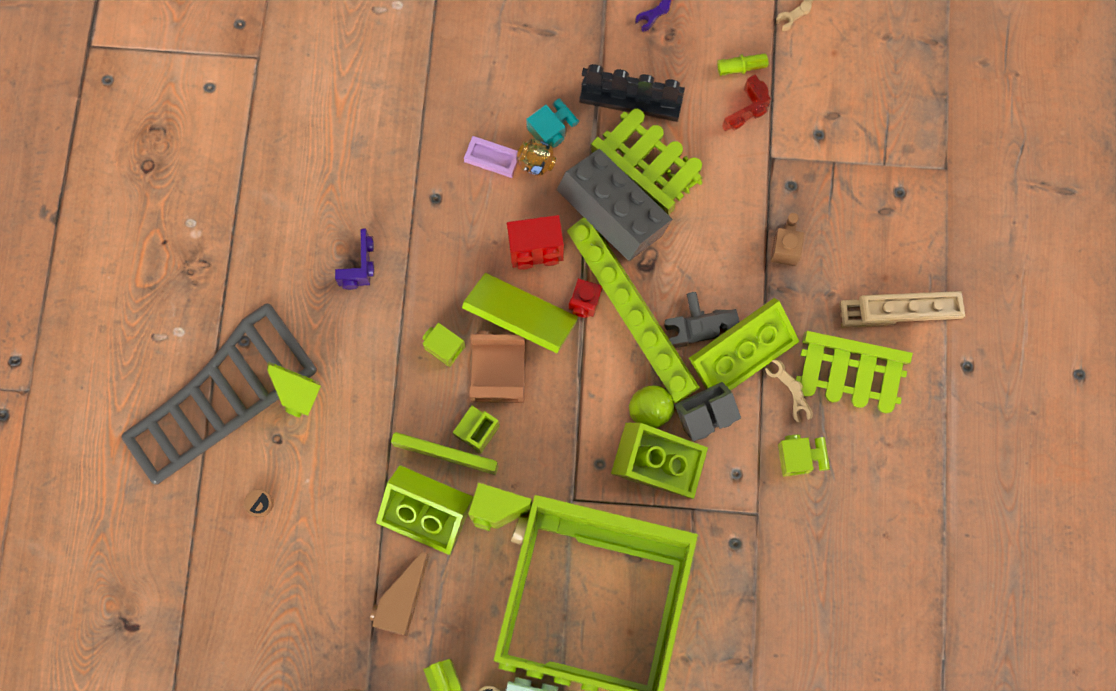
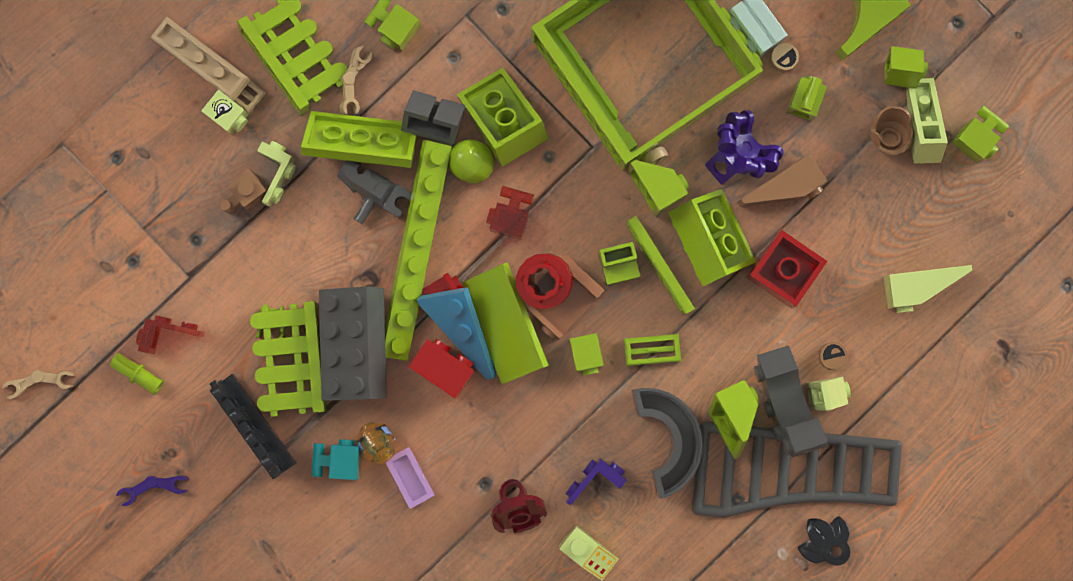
camera: 140 degrees left, 10 degrees up
none -> yellowish green brick [202,90,249,135]
none -> yellowish green bracket [257,141,296,208]
none -> dark azure wing [417,287,496,380]
none -> clear red brick [486,186,534,240]
none -> dark red tile [490,479,547,533]
none -> red piece [516,253,573,309]
none -> yellowish green slope [559,524,619,581]
none -> lime tile [624,334,681,366]
none -> dark grey brick [631,388,703,499]
none -> dark purple piece [705,110,784,185]
none -> red brick [746,230,827,308]
none -> dark grey brick [754,345,828,457]
none -> black plate [798,516,850,566]
none -> yellowish green slope [806,377,851,411]
none -> yellowish green slope [884,265,972,313]

